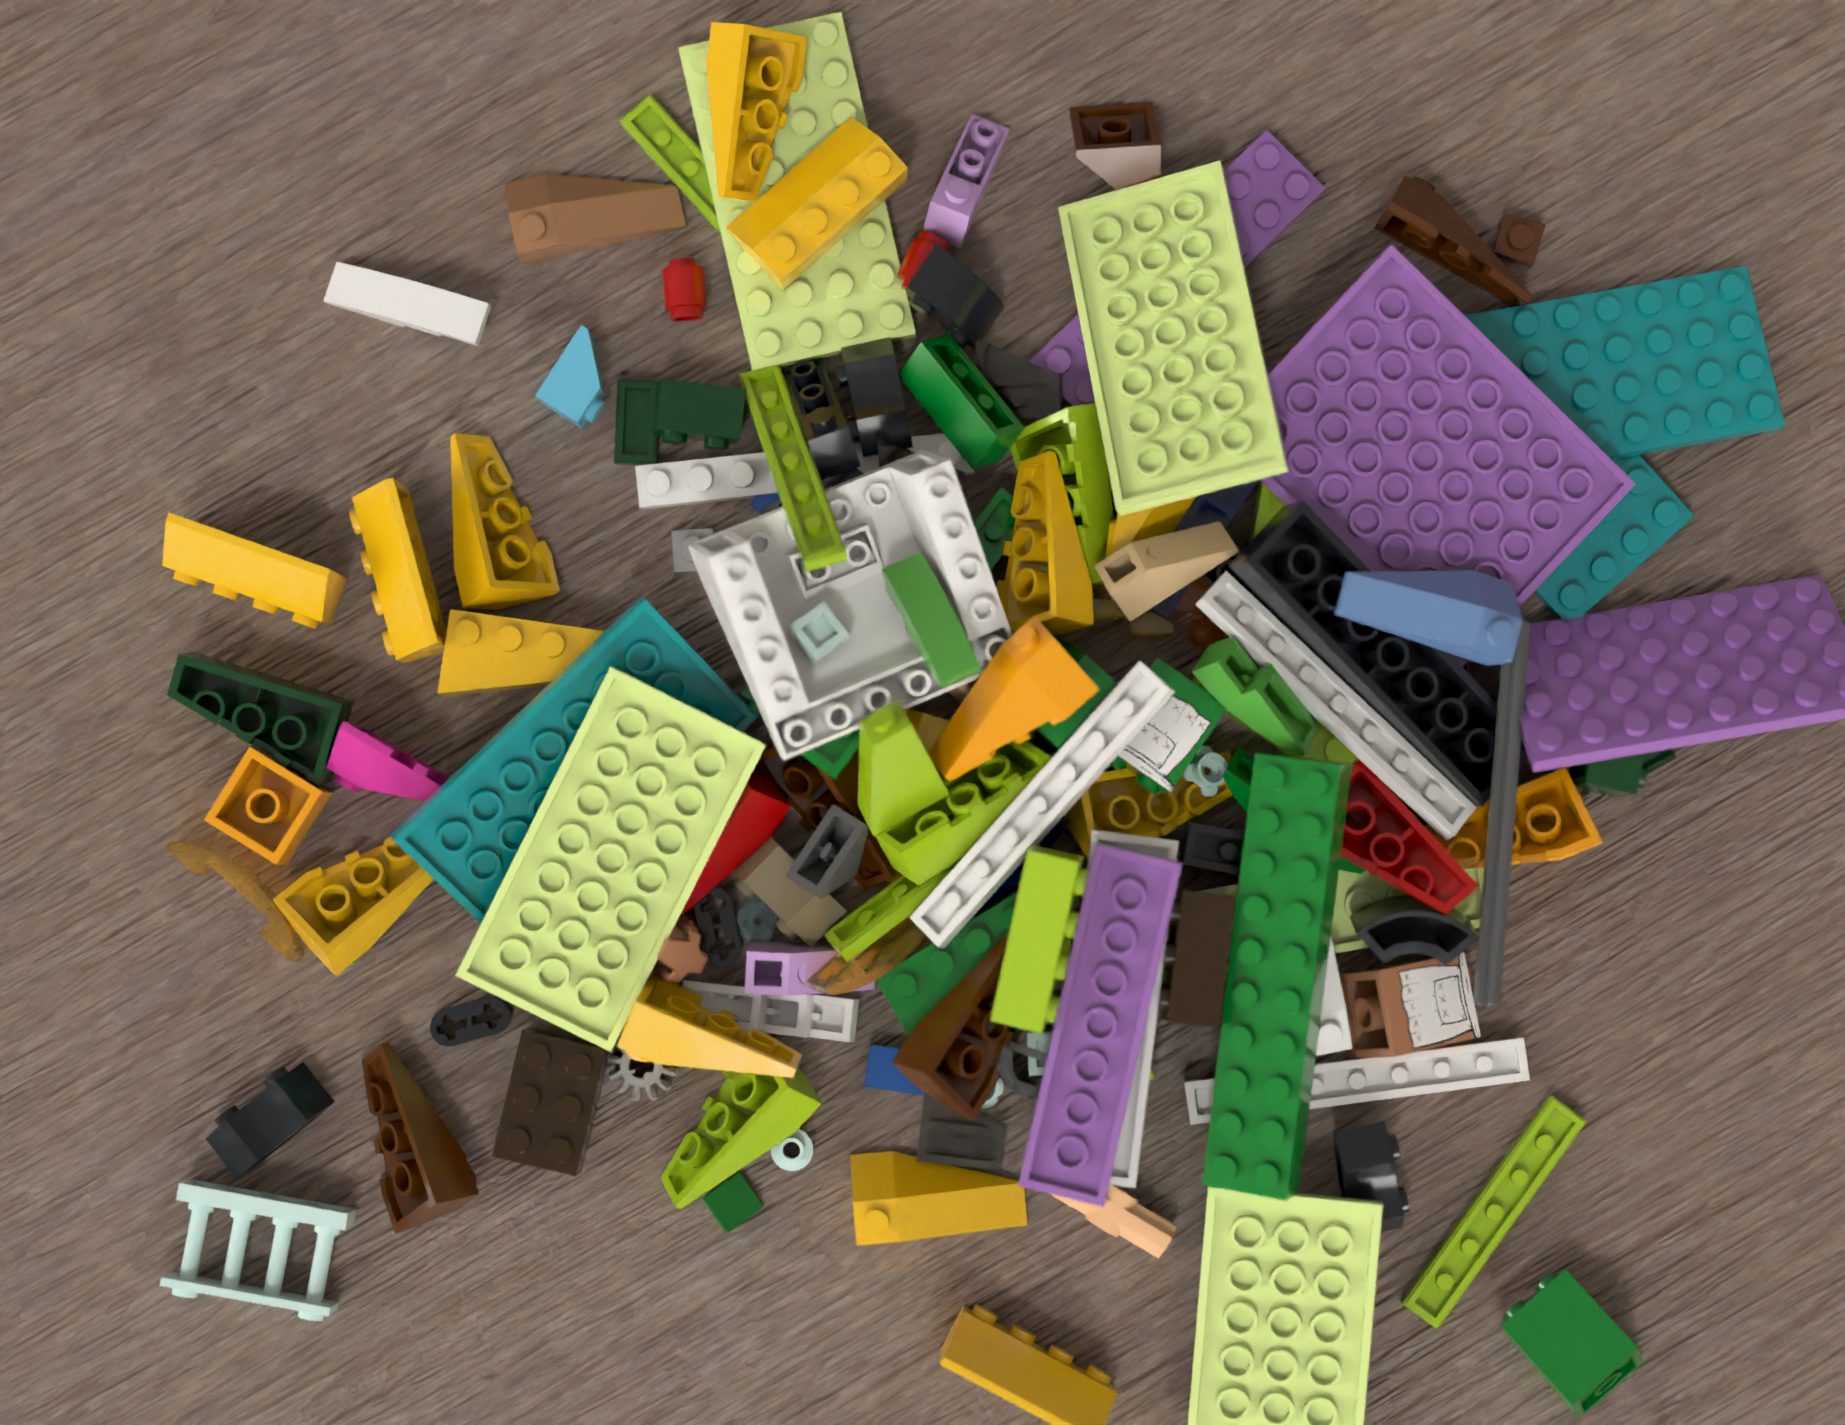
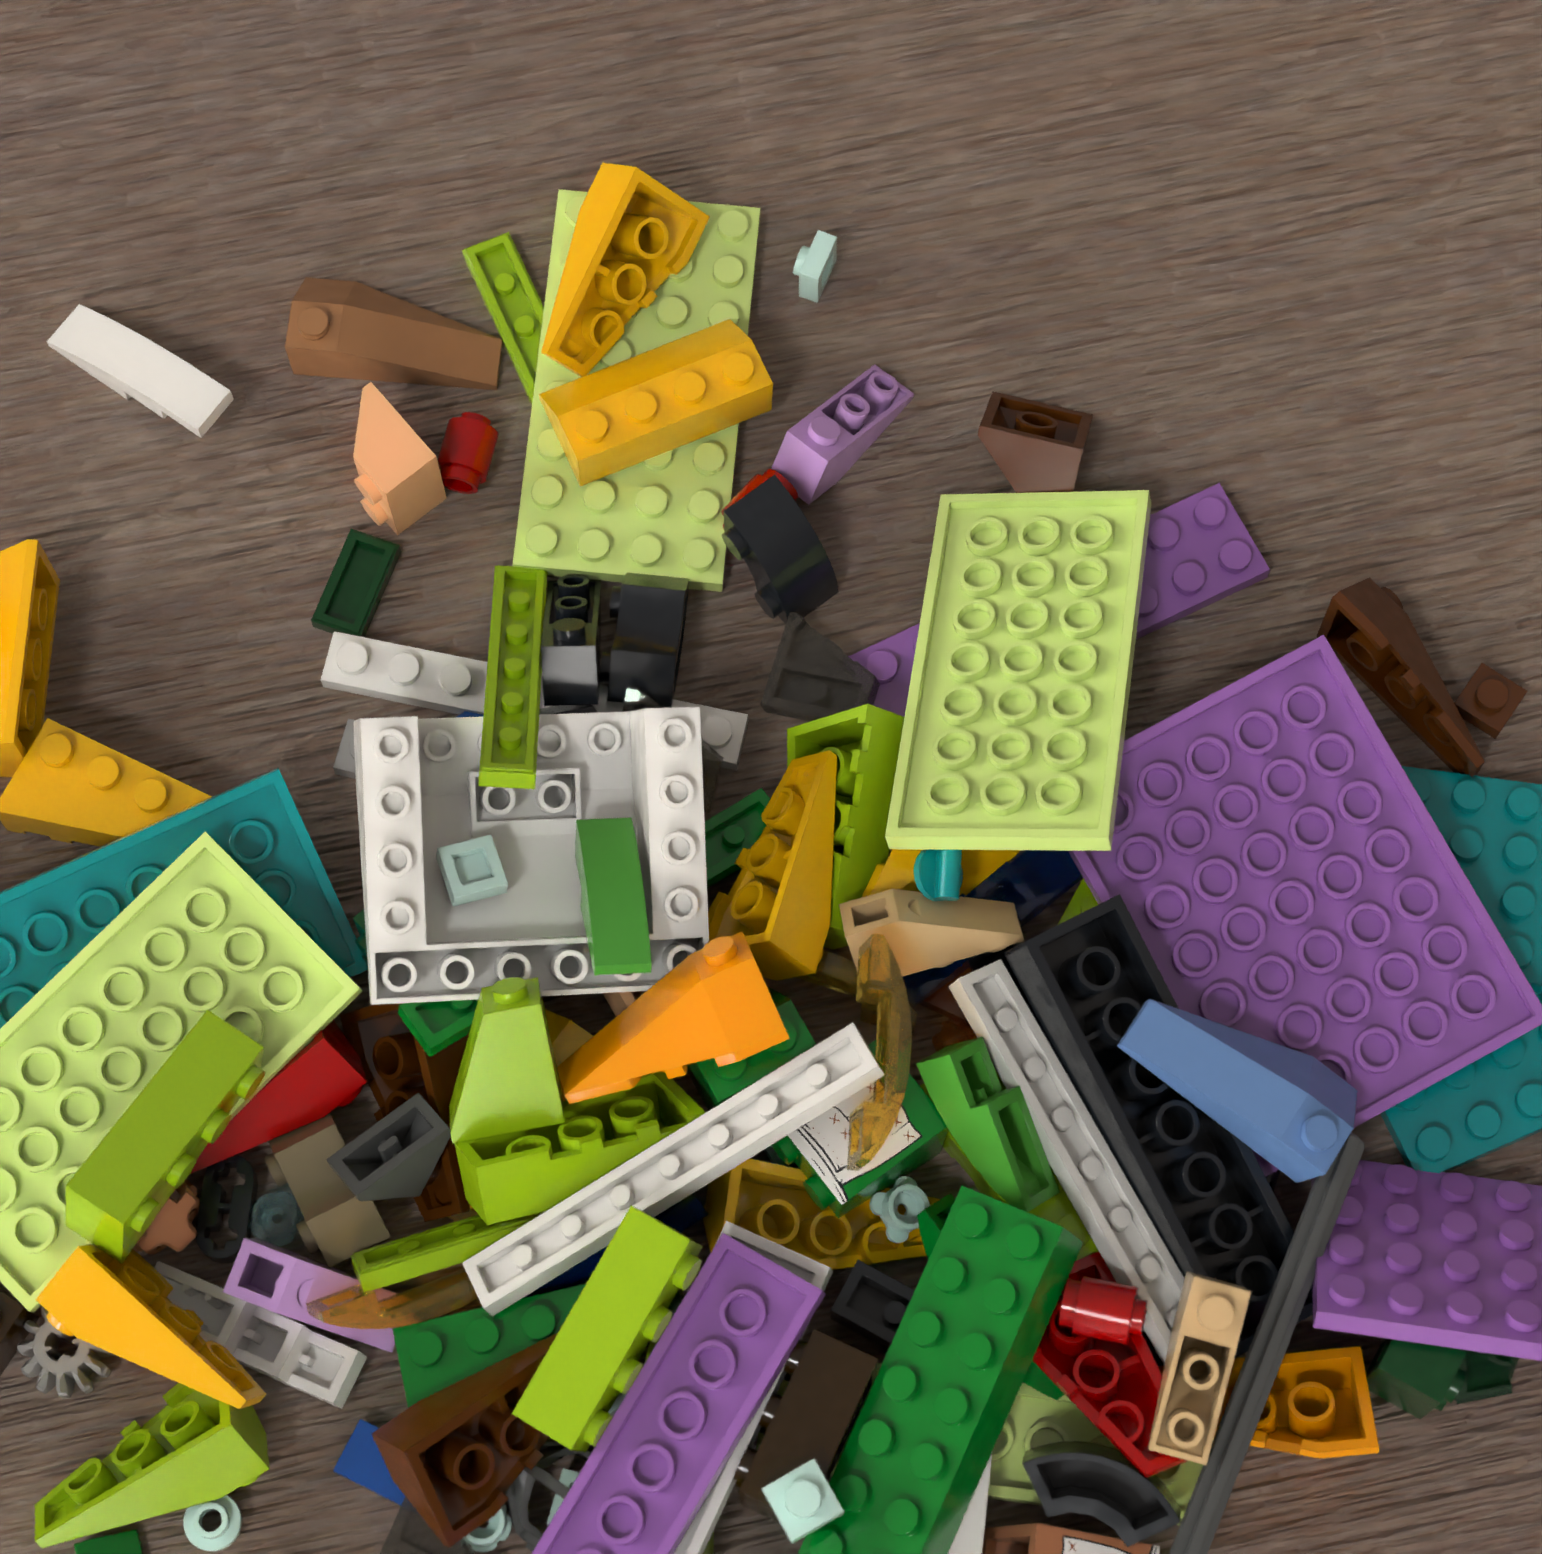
camera: 15 degrees right, 15 degrees down
yellow wedge [450,433,560,610] -> none
medium azure slope [535,325,606,429] -> none
dark green brick [652,378,746,450] -> none
green brick [899,334,1025,470] -> none
none -> lime wedge [65,1009,265,1264]
none -> light nougat slope [353,382,447,535]
none -> light aqua plate [762,1459,844,1544]
none -> light aqua plate [793,230,837,303]
none -> clear yellow slope [847,933,912,1171]
none -> teal plate [914,850,963,901]
none -> red brick [1059,1276,1148,1345]
none -> tan slope [1148,1271,1251,1465]

